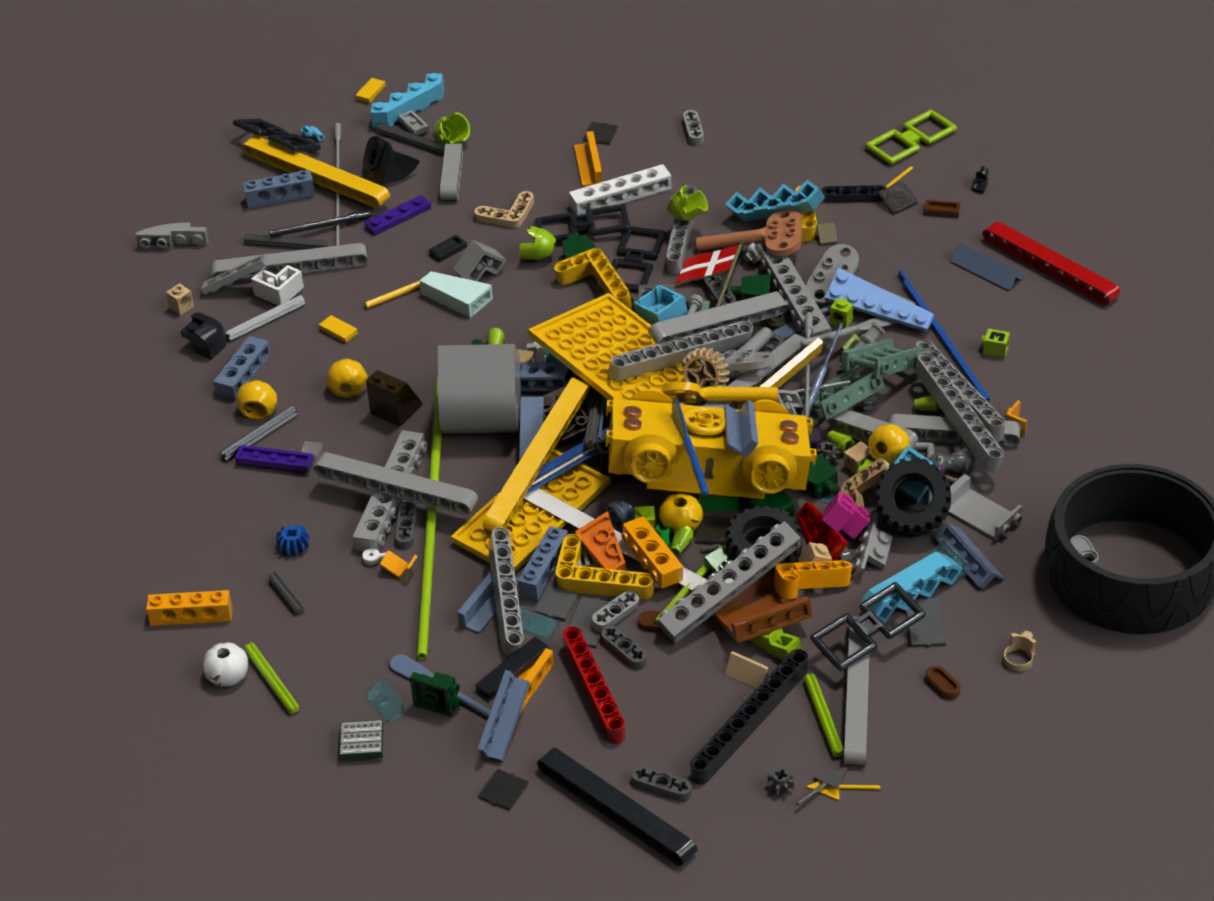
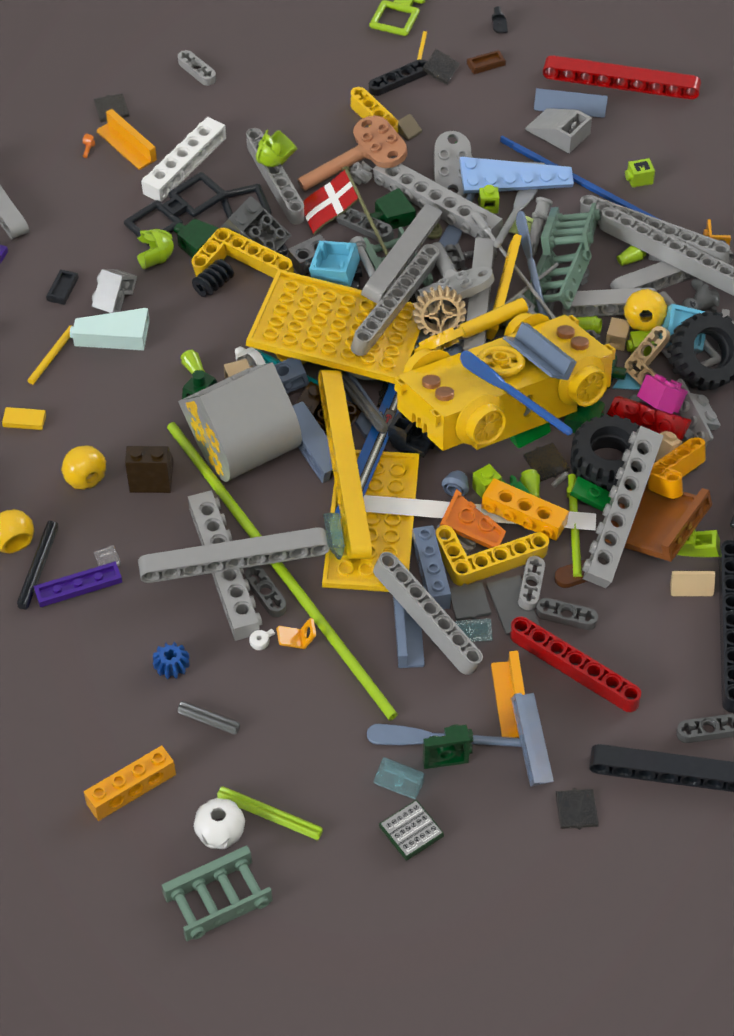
camera: 35 degrees left, 10 degrees up
tan beam [474,191,534,228] -> none
black tile [475,637,550,699] -> none
yellow piece [659,493,703,533] -> none
medium azure brick [725,180,825,222] -> none
none -> orange hand [83,133,95,158]
none -> sand green fence [162,845,272,941]
none -> black piece [192,259,234,297]
none -> dark grey slope [221,196,292,252]
none -> clear light blue slope [323,513,345,560]
none -> light grey slope [525,108,592,153]

